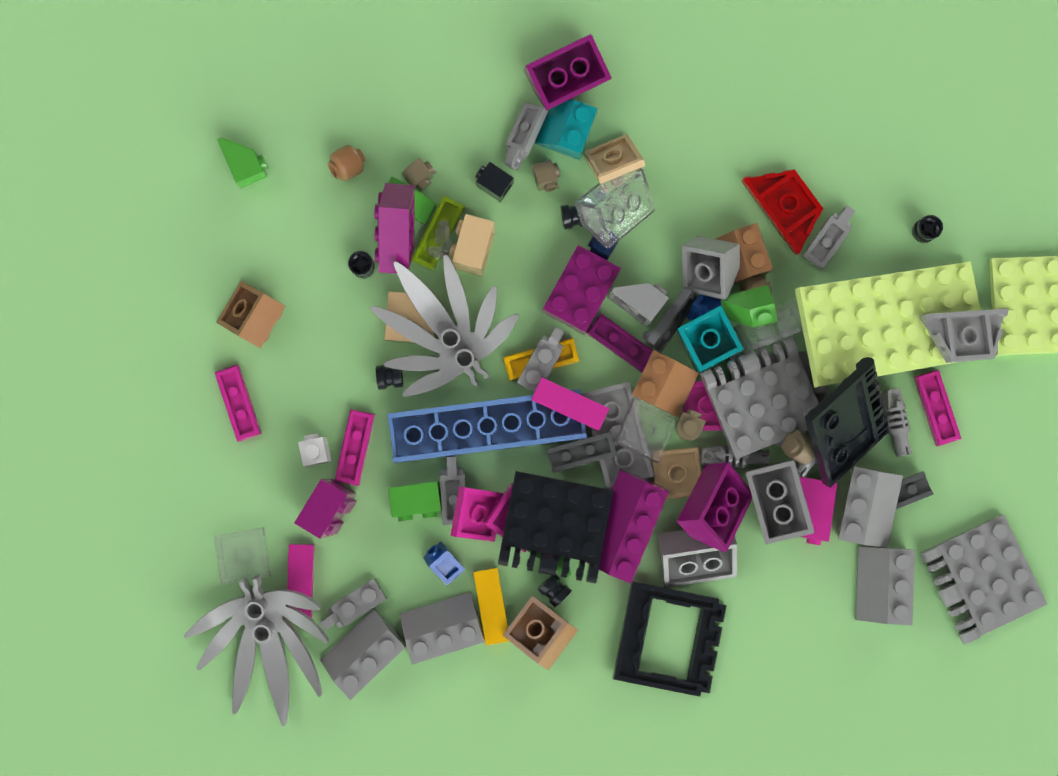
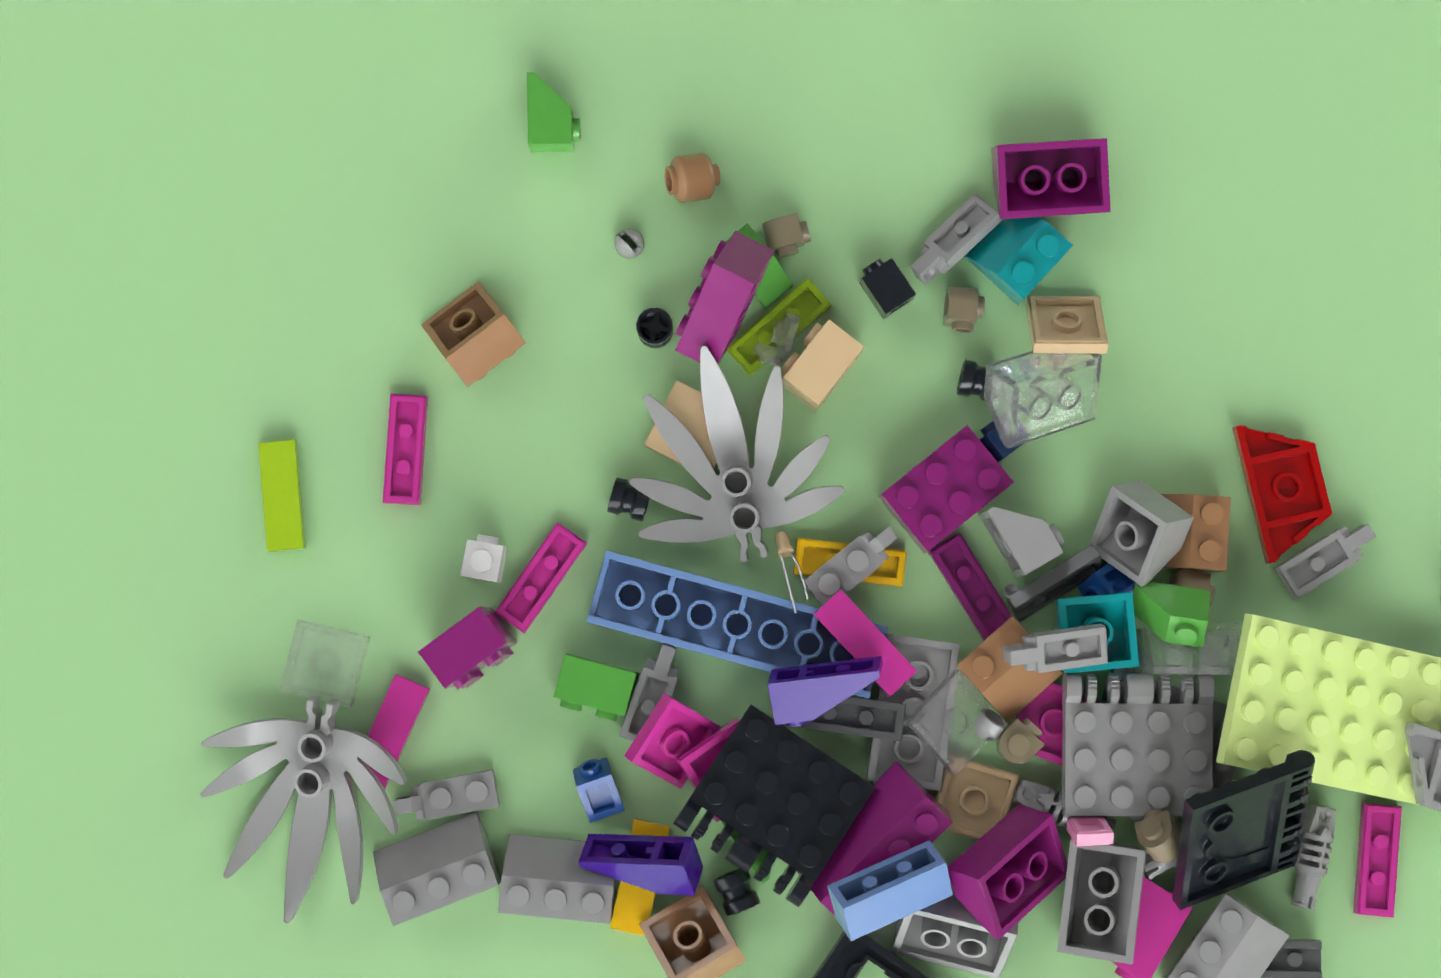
camera: 25 degrees right, 0 degrees up
none -> lime tile [258,439,306,552]
none -> dark purple slope [578,834,703,896]
none -> light grey hinge [615,228,644,259]
none -> slope [767,656,883,727]
none -> piece [775,531,808,614]
none -> medium blue brick [828,840,953,941]
none -> light grey hinge [974,709,1008,741]
none -> light grey hinge [1002,623,1108,673]
none -> bright pink tile [1066,816,1114,847]

